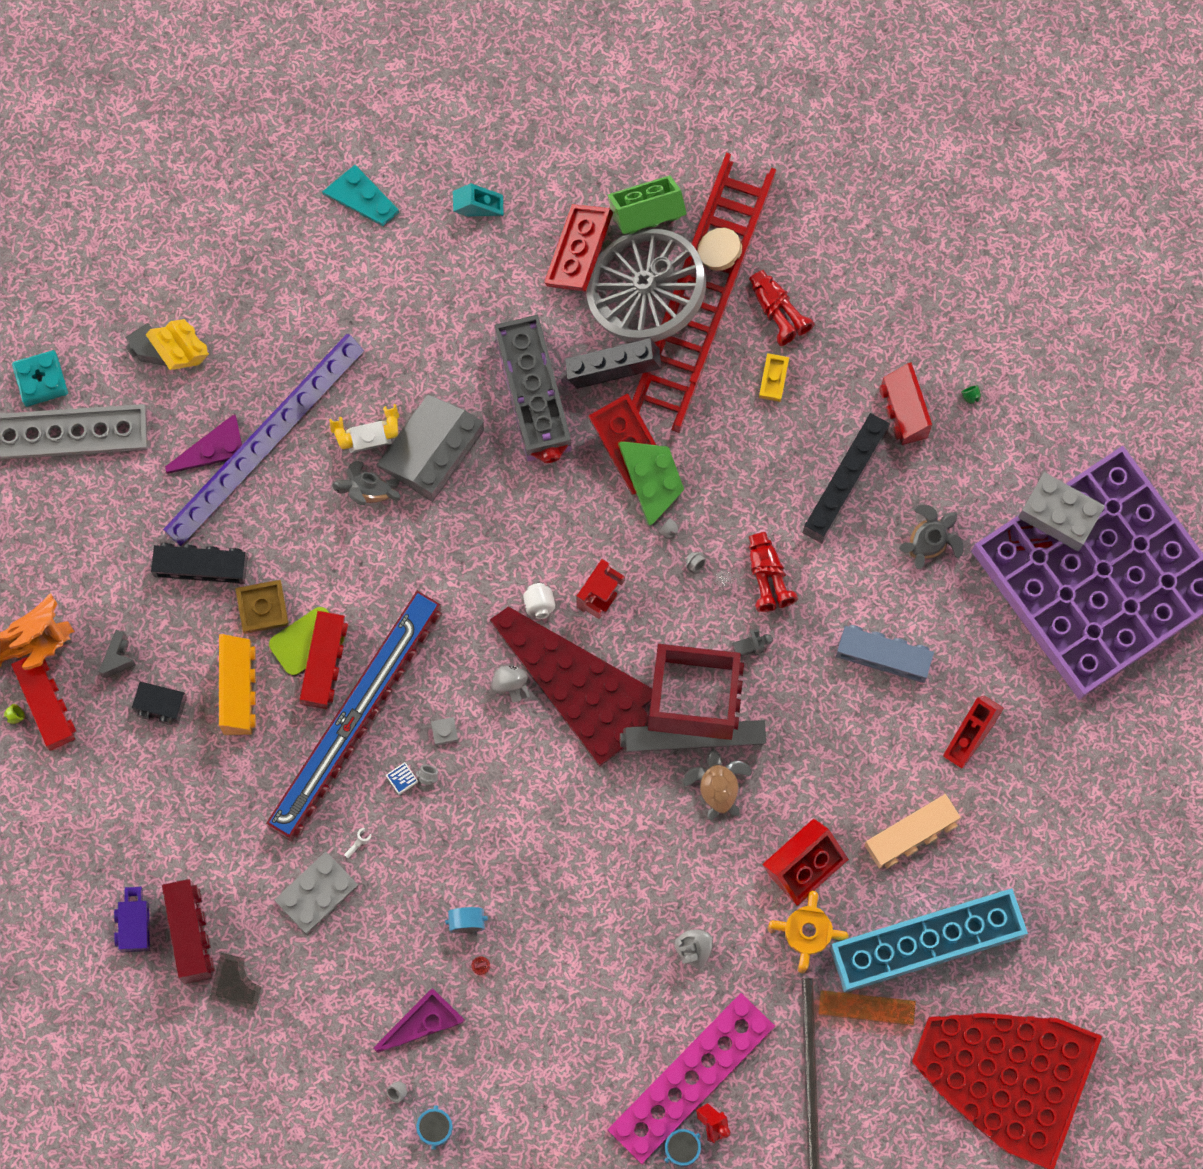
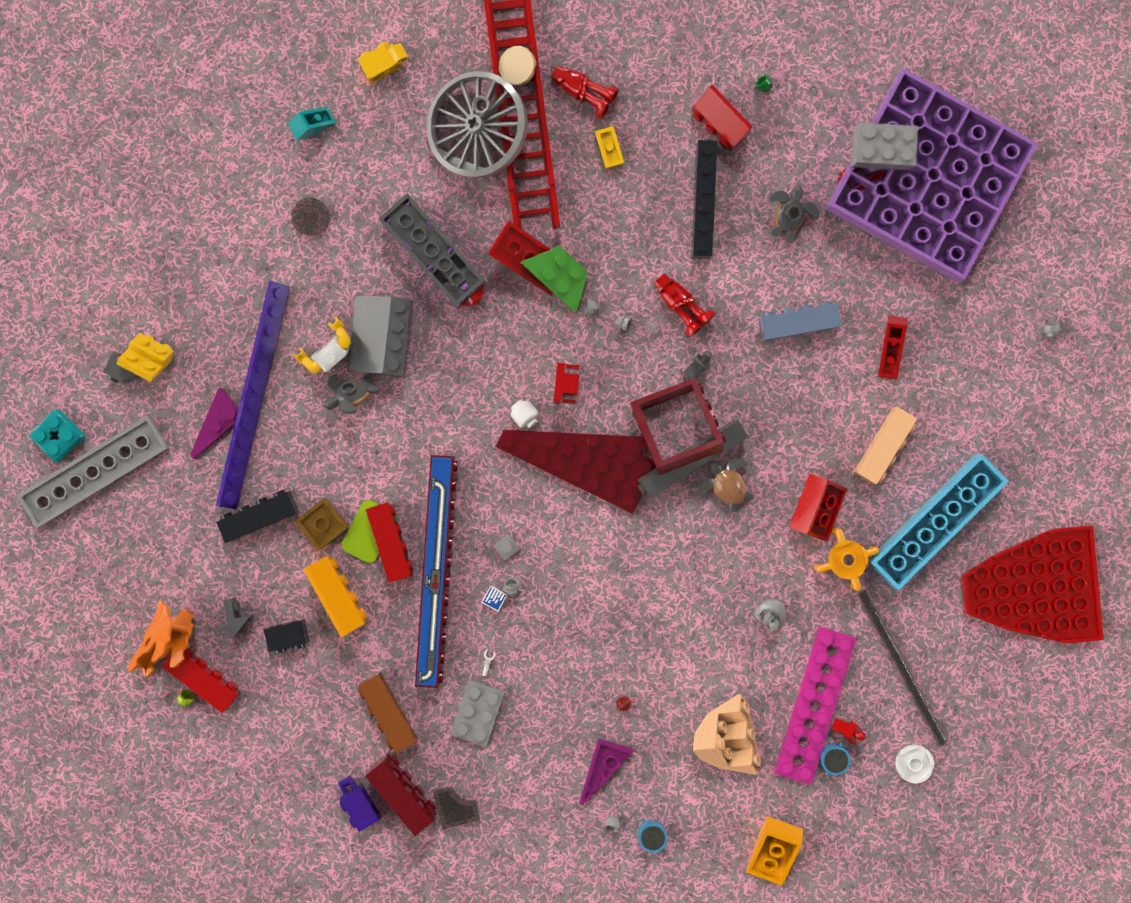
camera: 25 degrees left, 15 degrees up
teal wing [322,164,399,226] -> none
dark azure piece [445,907,488,933] -> none
light grey piece [491,665,530,703] -> none
plate [544,204,614,292] -> none
brick [565,338,662,389] -> none
bright green brick [607,175,687,234] -> none
clear orange plate [818,990,916,1026] -> none
none -> clear smoke tile [291,198,330,236]
none -> yellow hinge [357,42,409,84]
none -> dark orange brick [358,672,418,753]
none -> light nougat brick [693,694,761,775]
none -> light grey plate [1042,322,1062,337]

